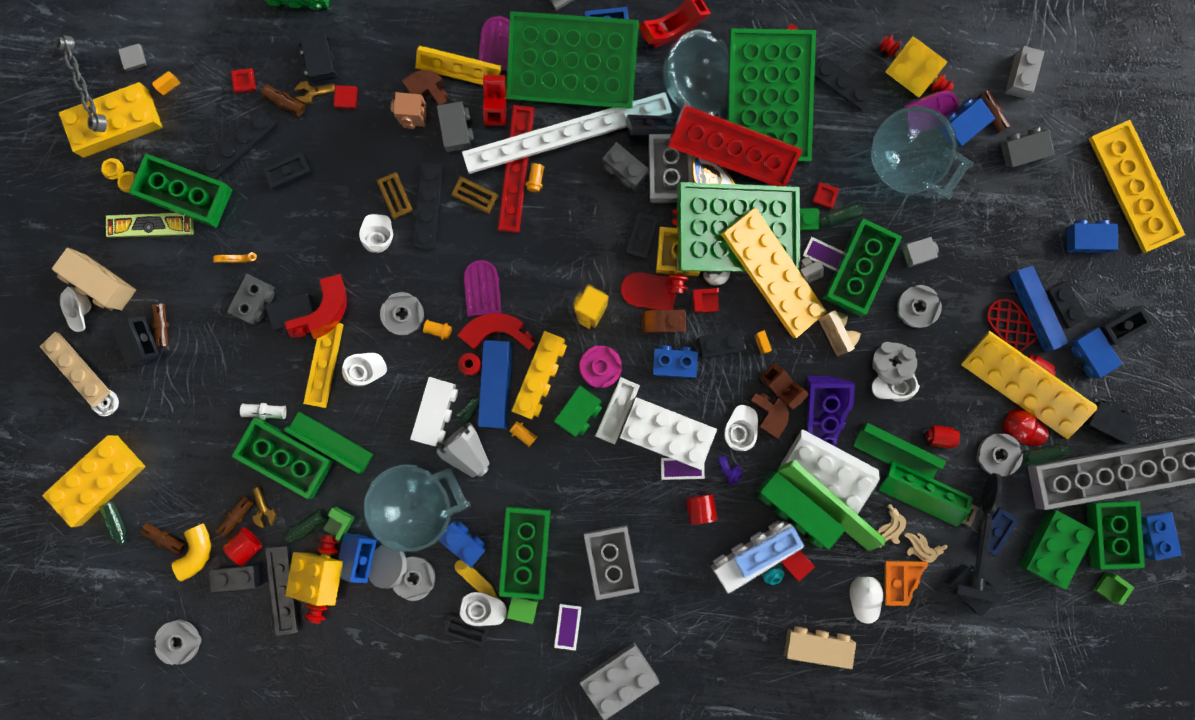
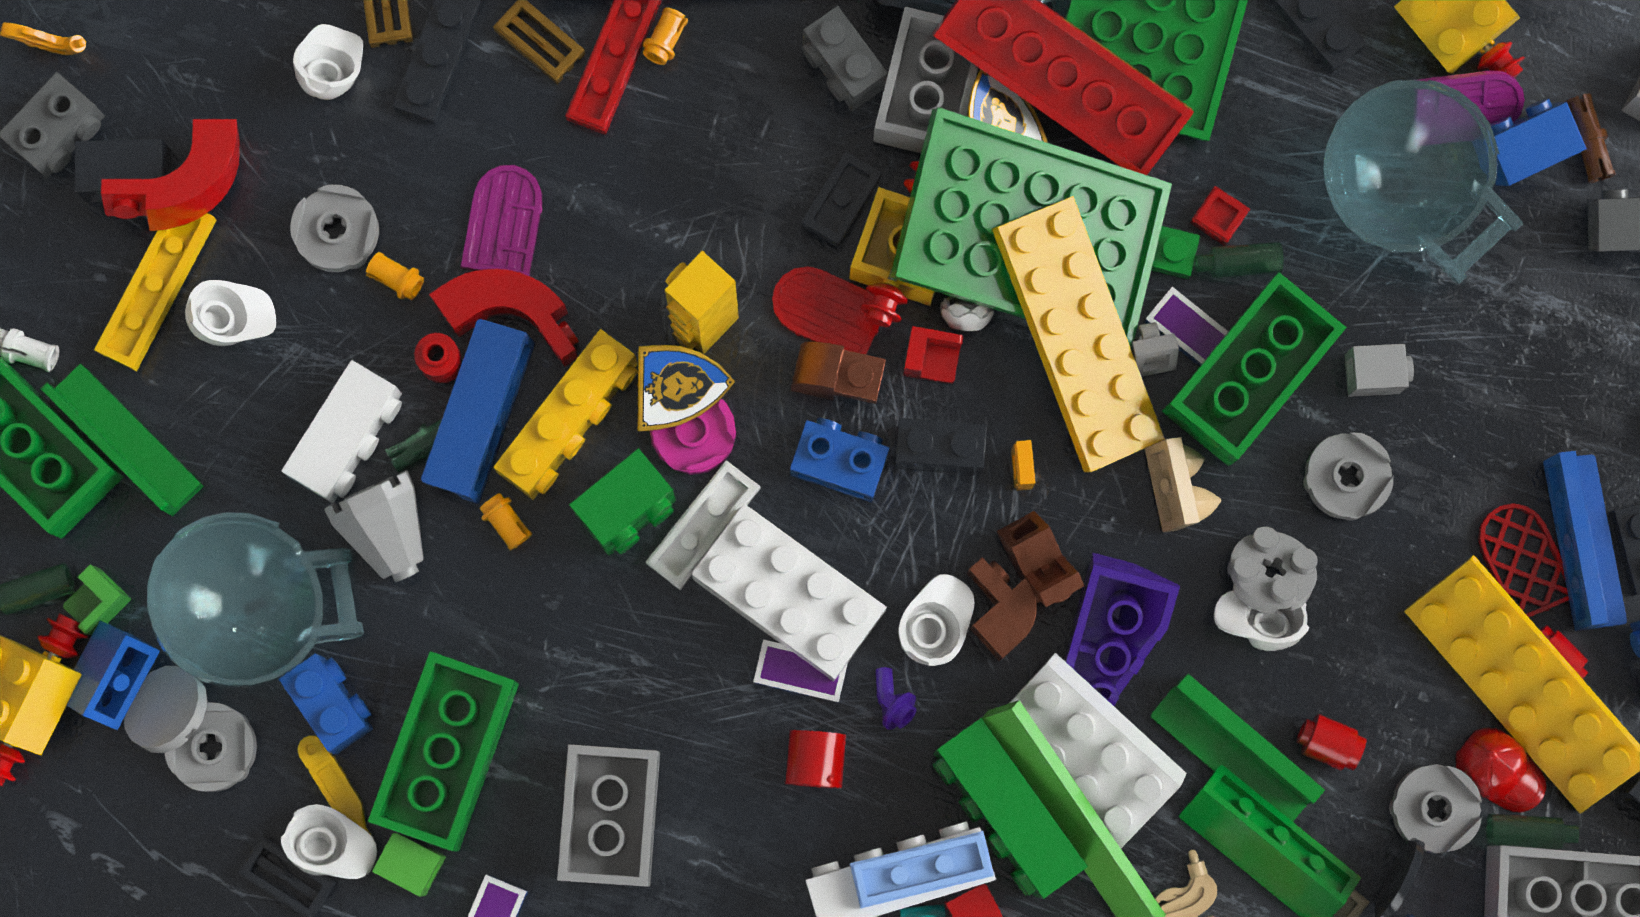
camera: 10 degrees right, 5 degrees down
none -> shield [638,345,735,431]

